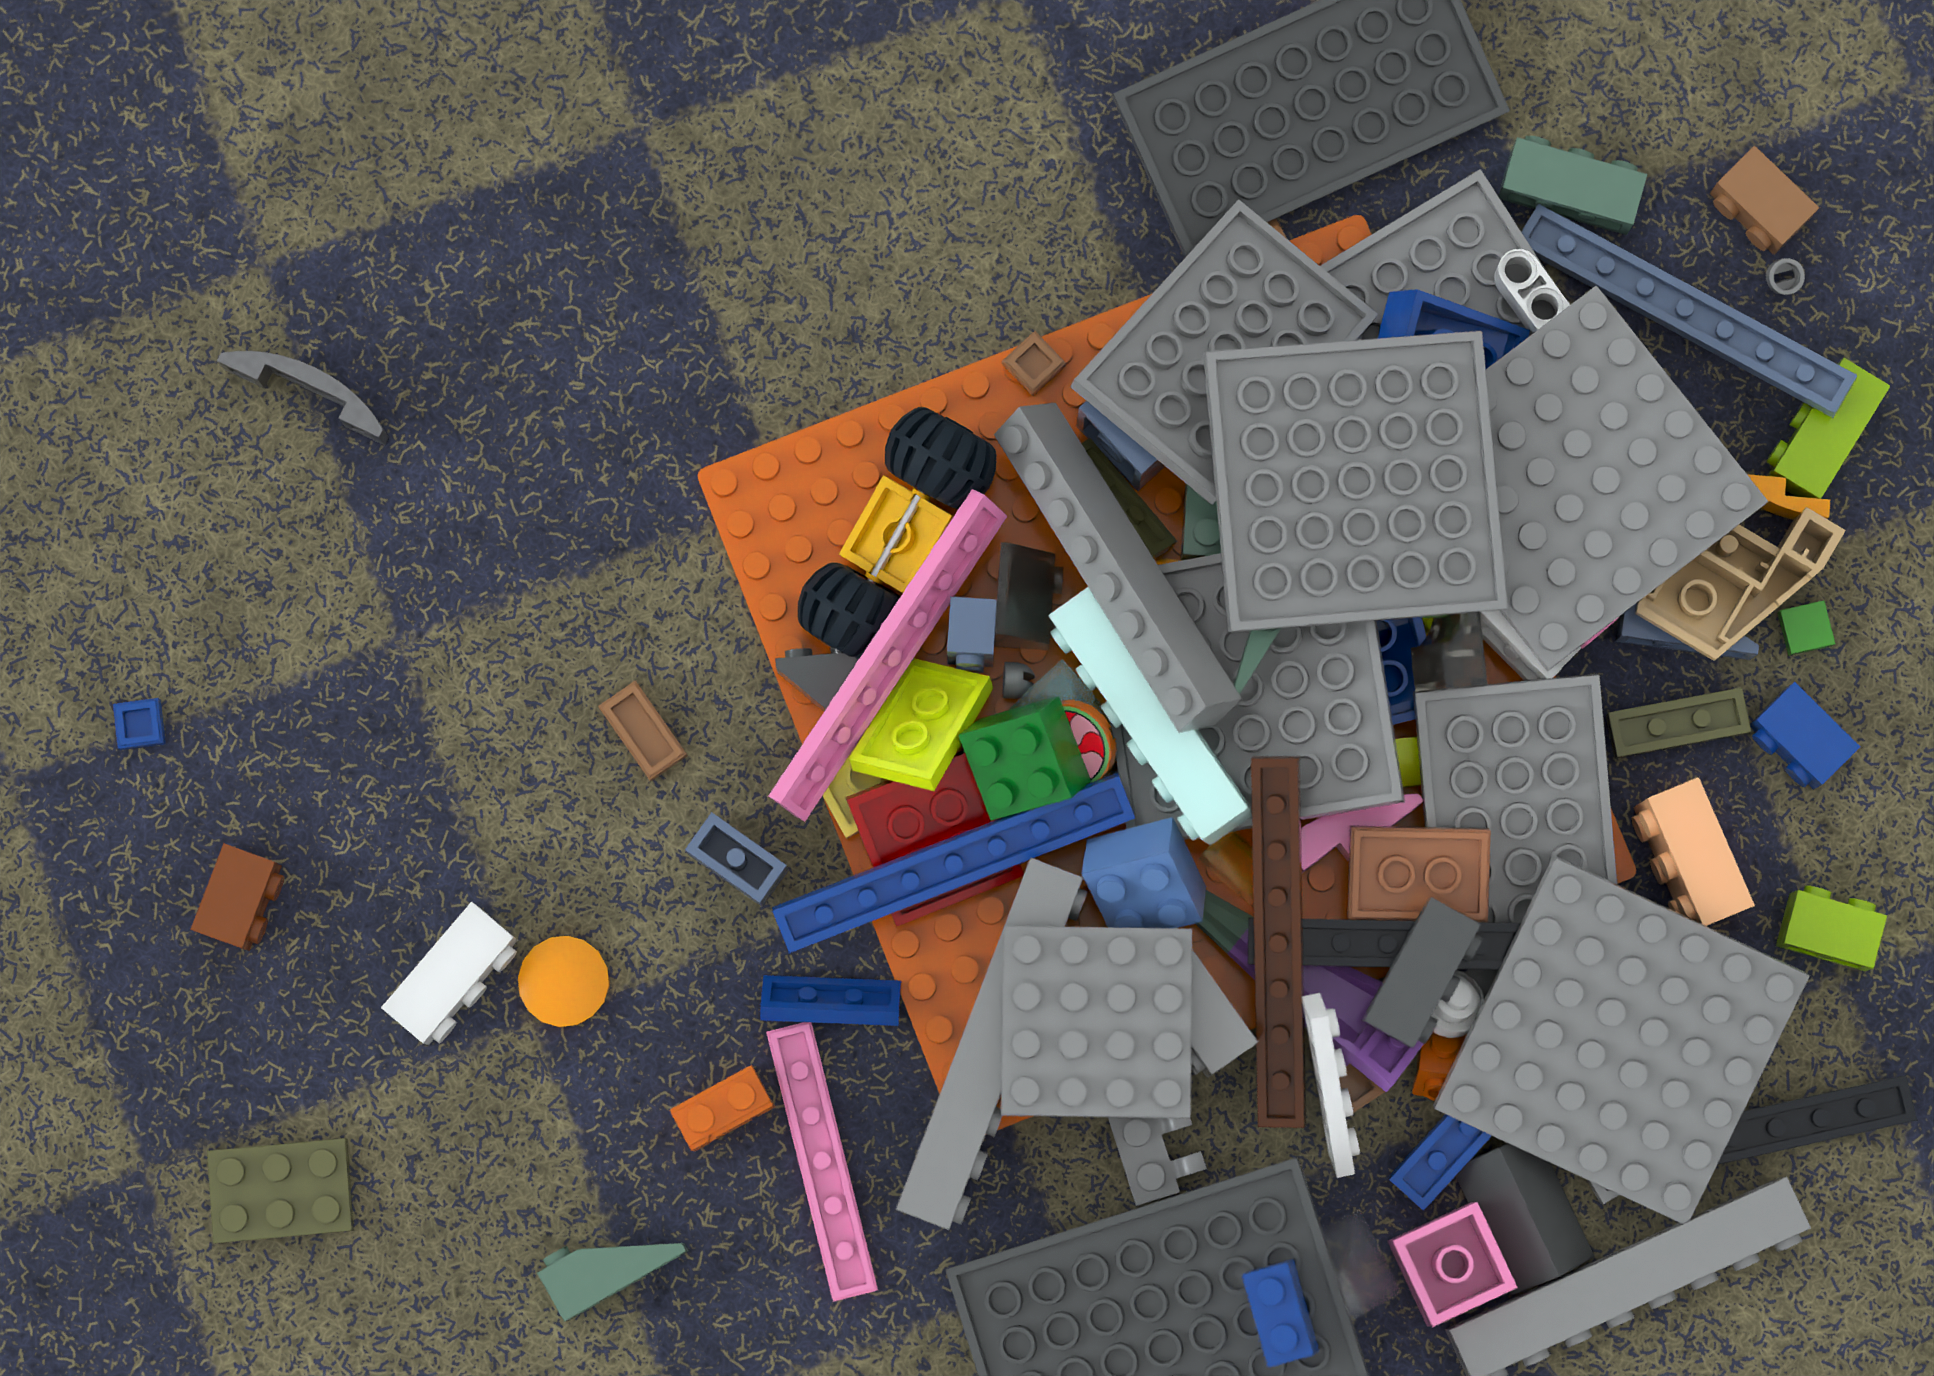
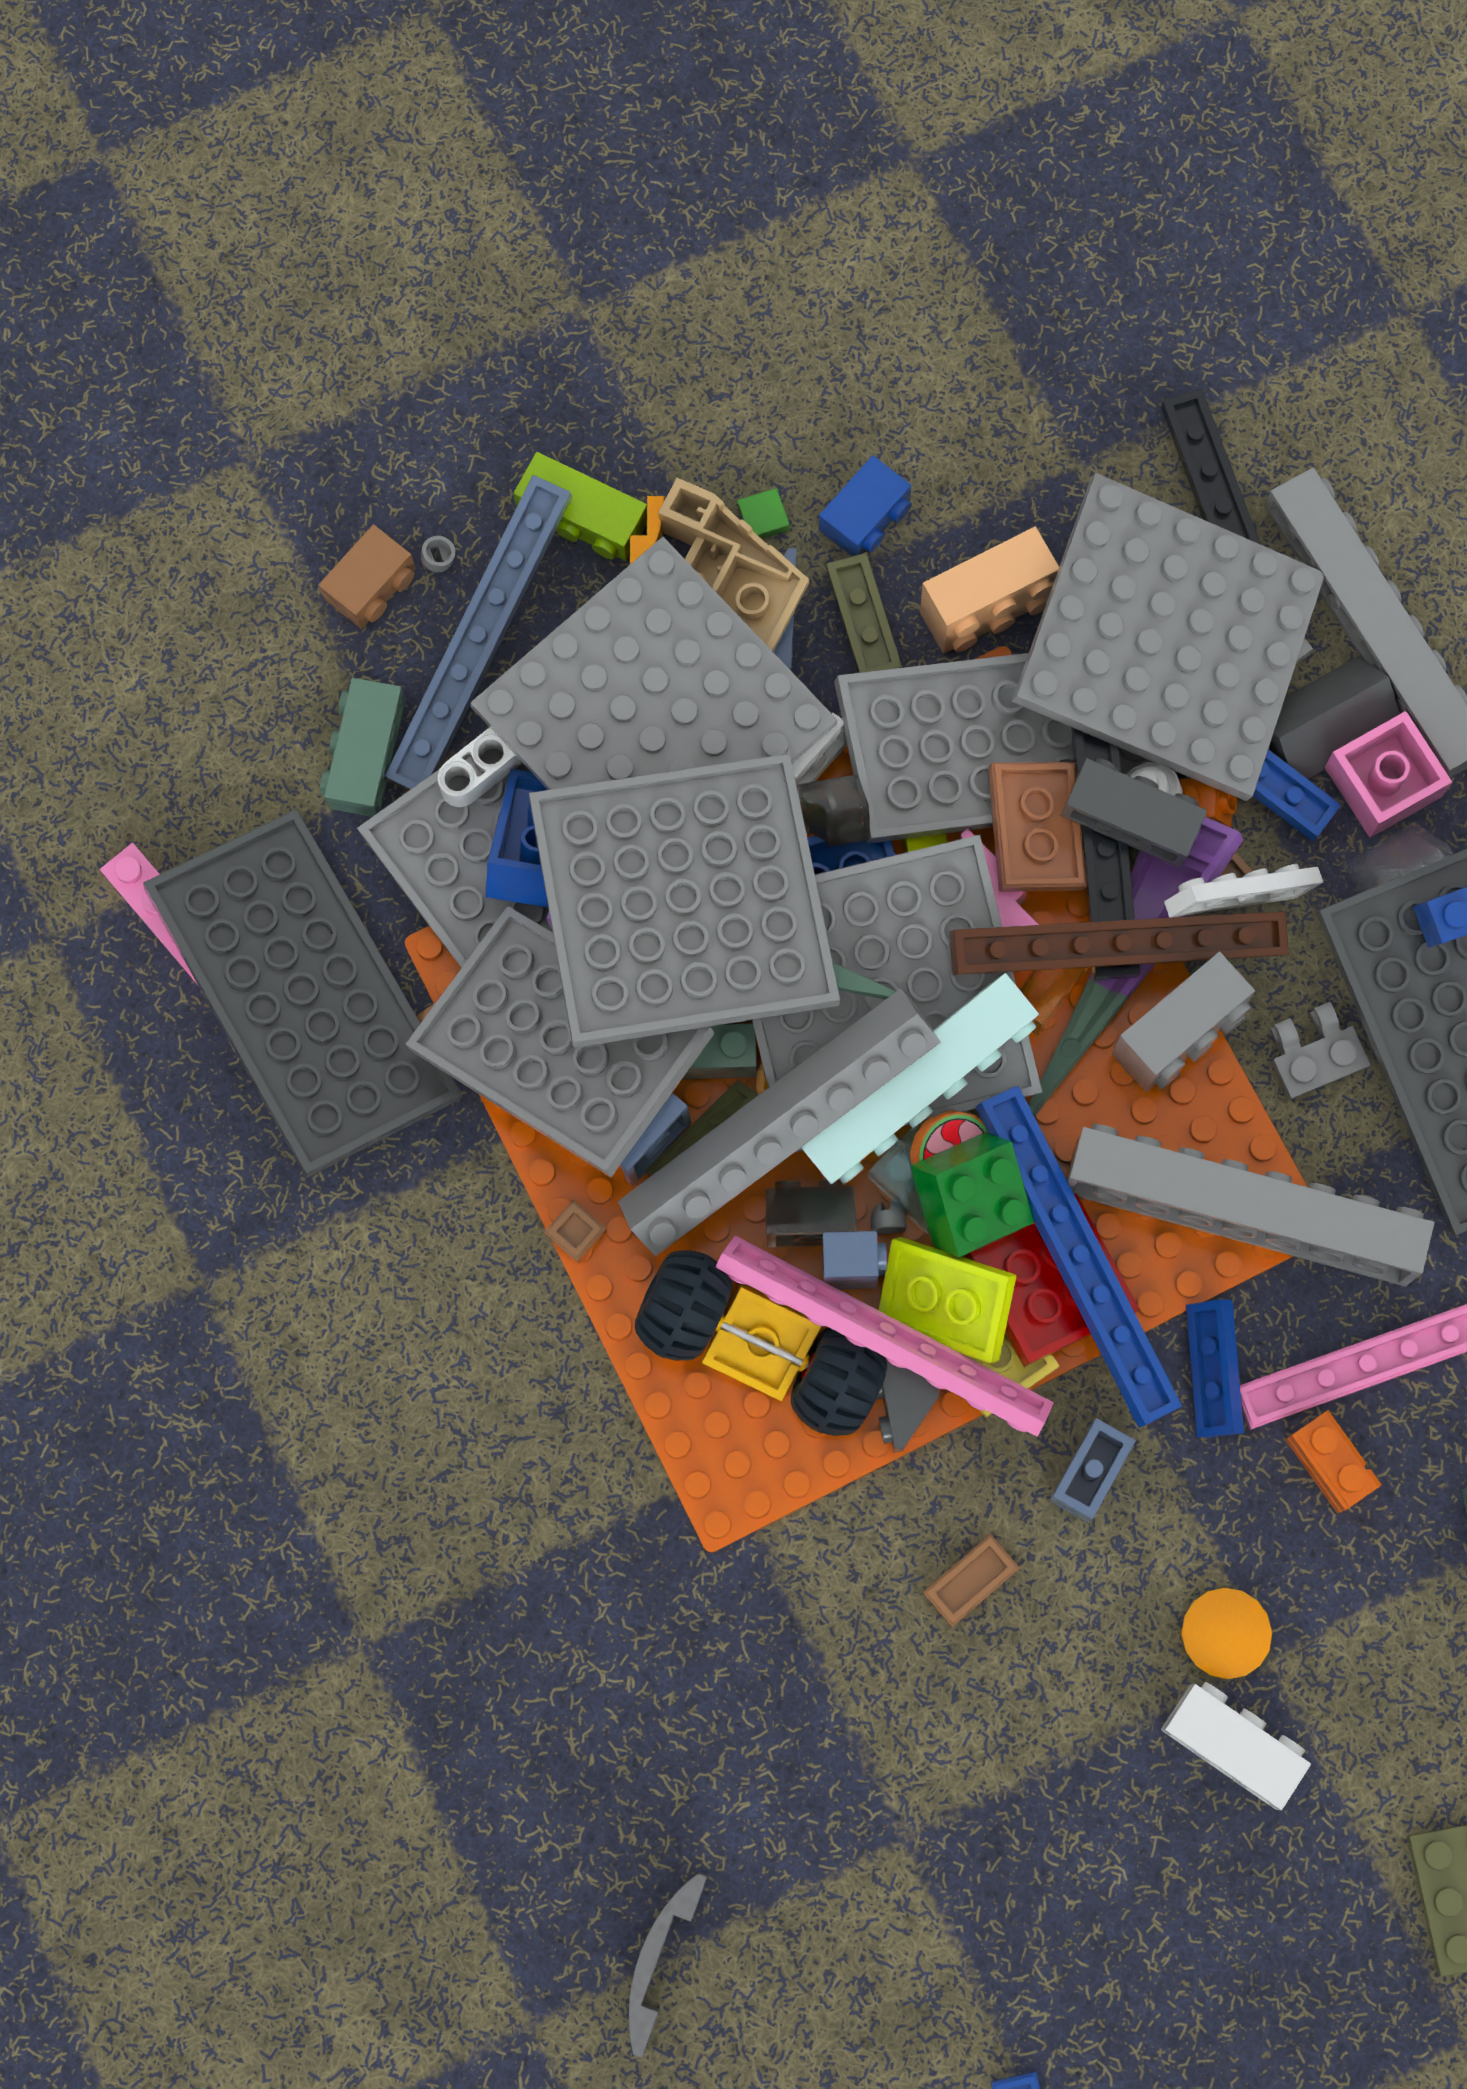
camera: 90 degrees left, 5 degrees down
dark orange brick [190,843,285,951] -> none
light grey plate [1001,926,1192,1118] -> none
medium blue brick [1082,817,1206,928] -> none
lime brick [1776,885,1887,971] -> none

